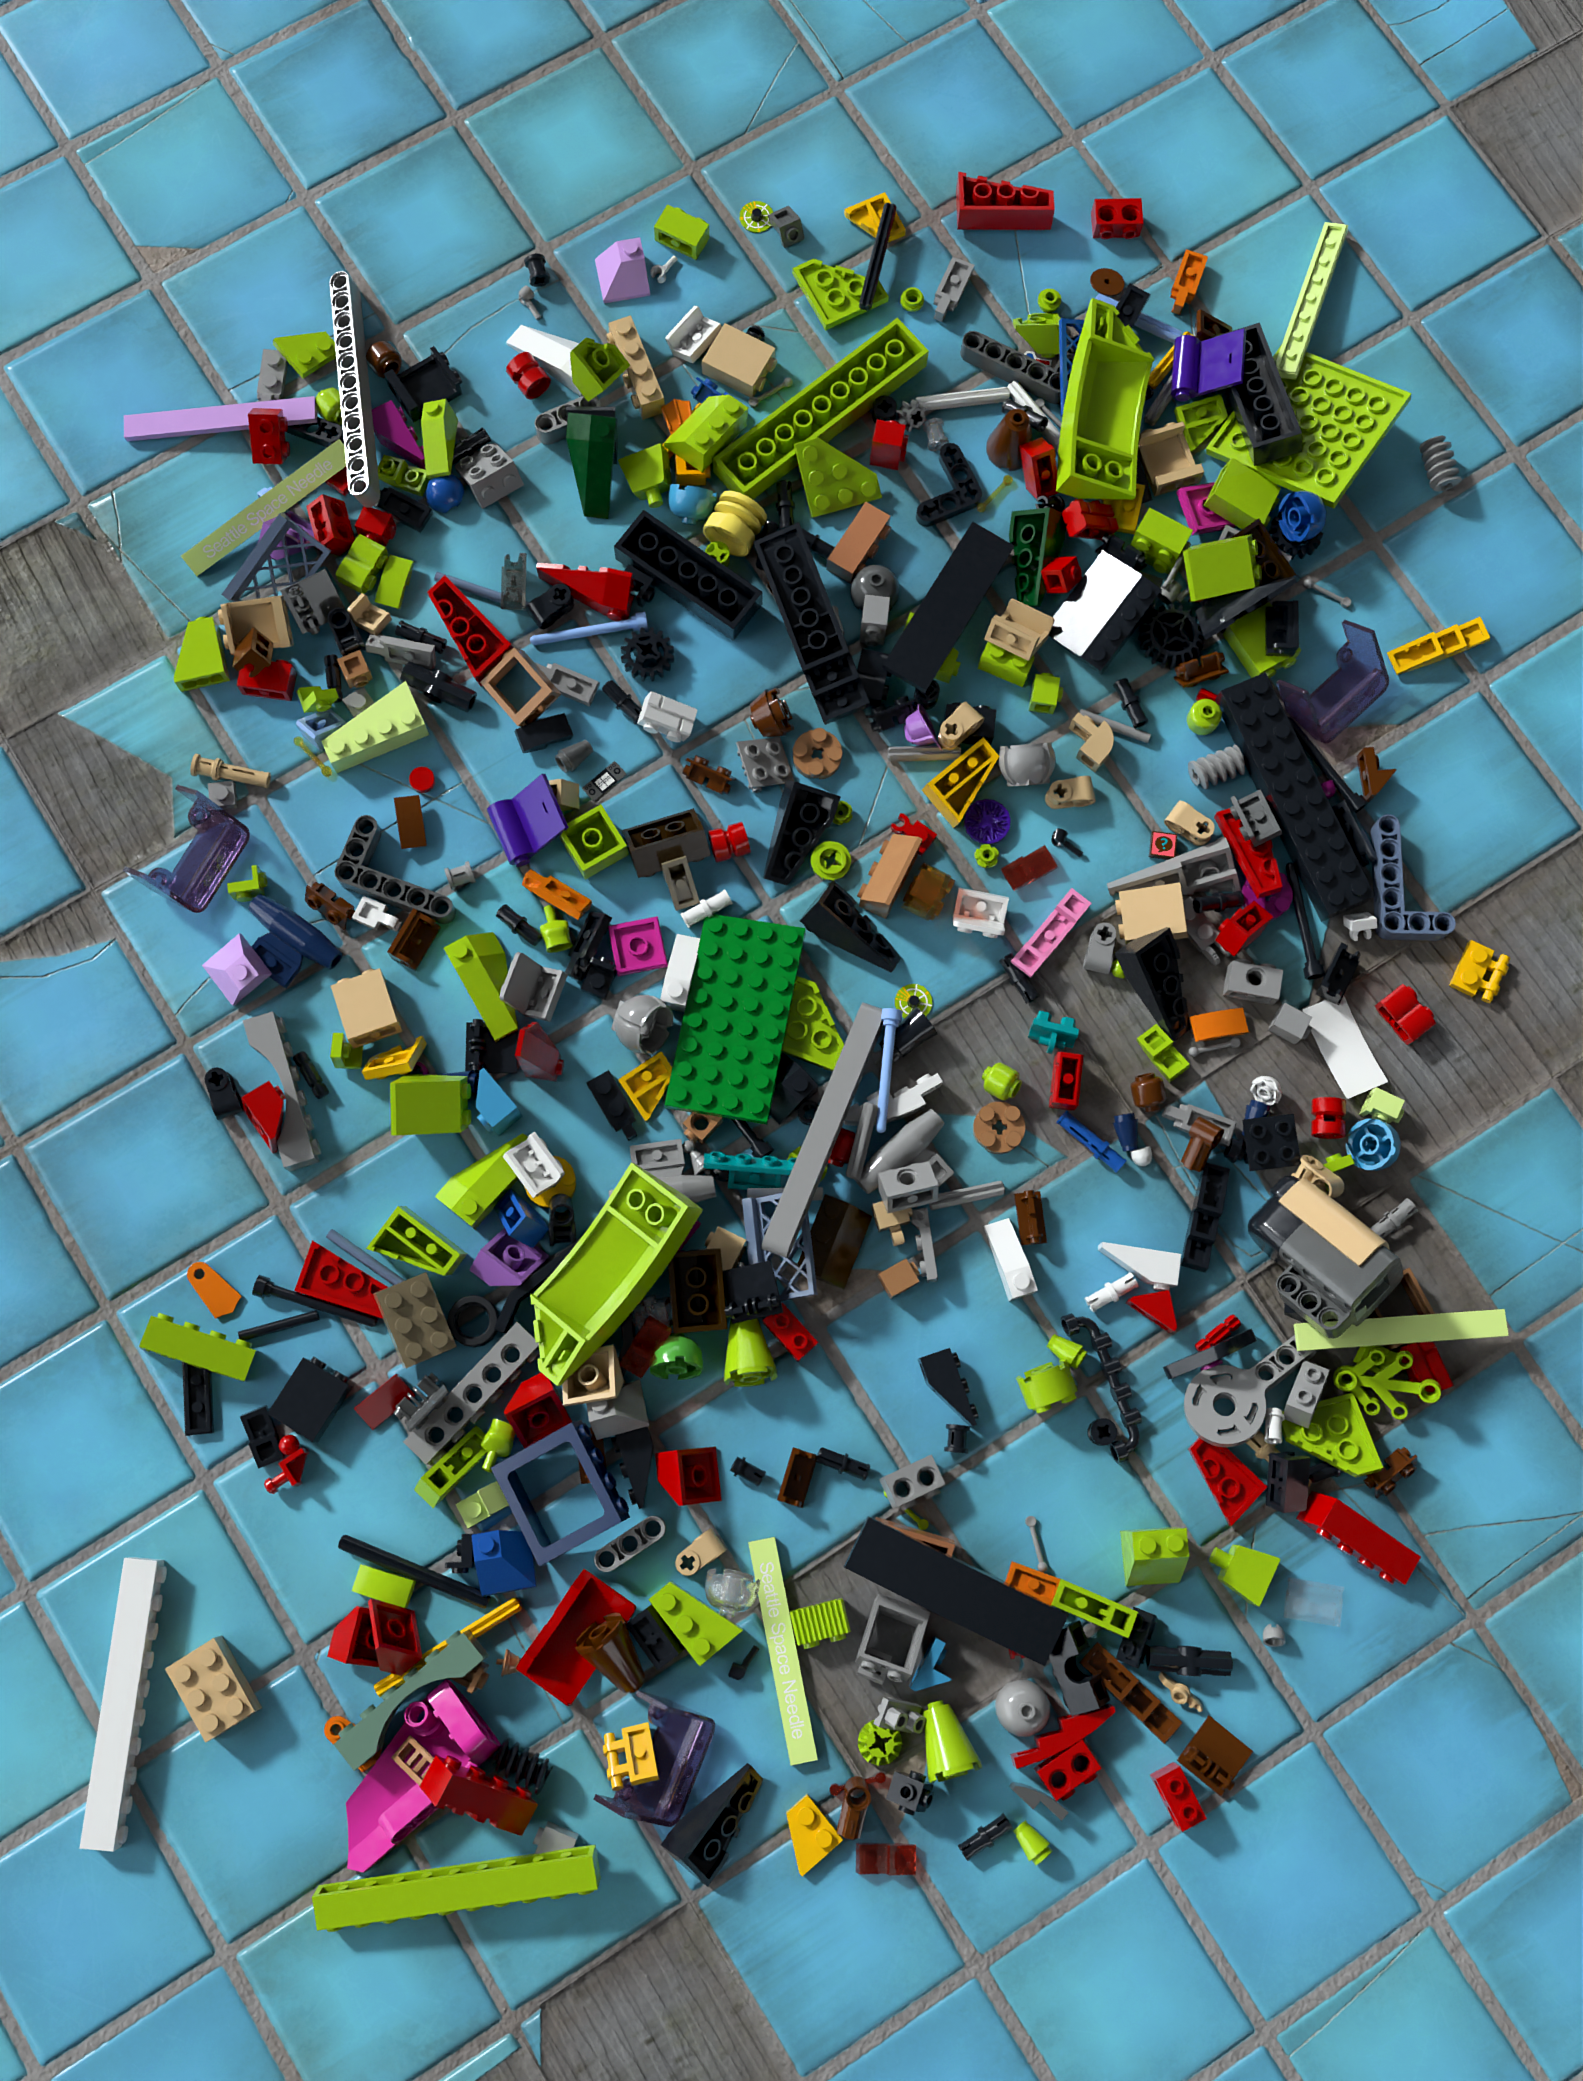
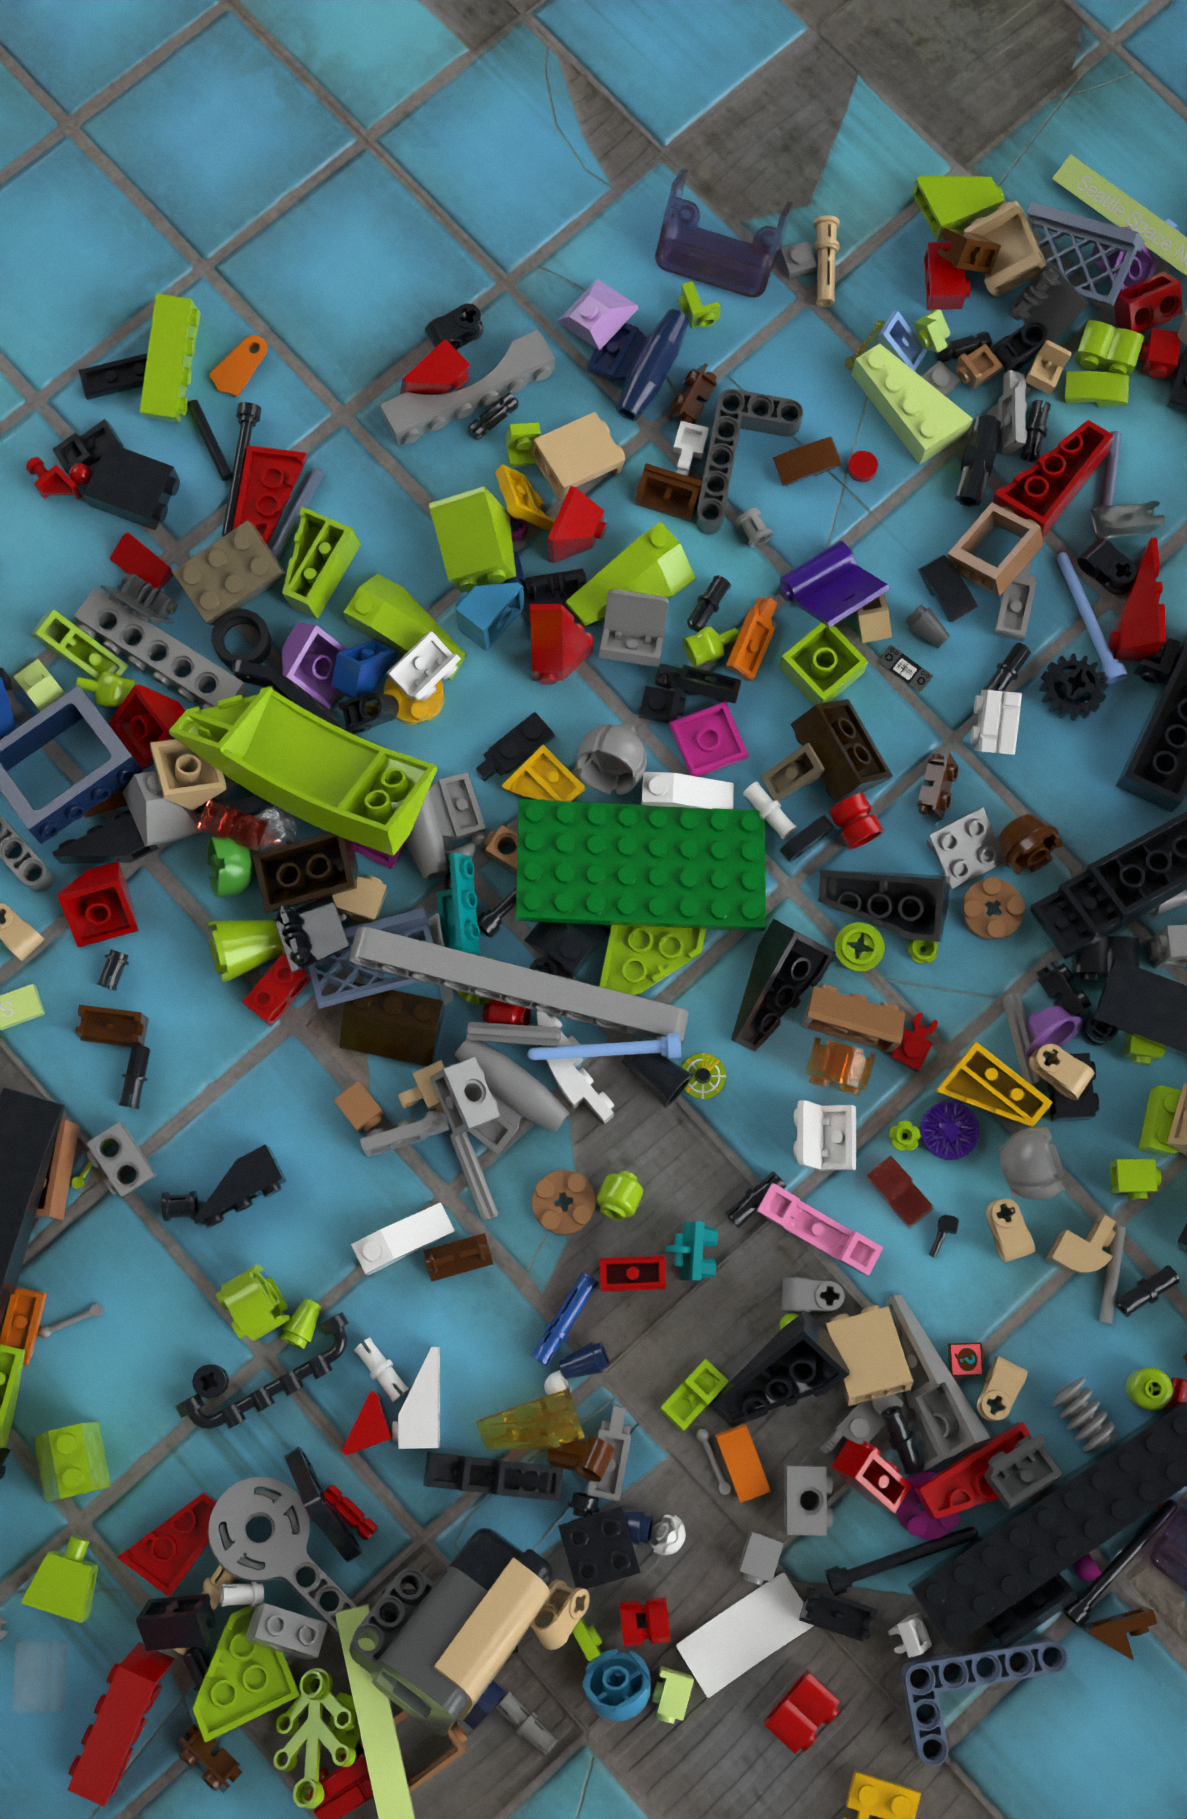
camera: 85 degrees right, 0 degrees up
reddish brown head [1130,1073,1167,1112] -> none
none -> clear yellow slope [476,1388,585,1449]
none -> red slope [547,486,607,563]
none -> black beam [780,815,835,863]

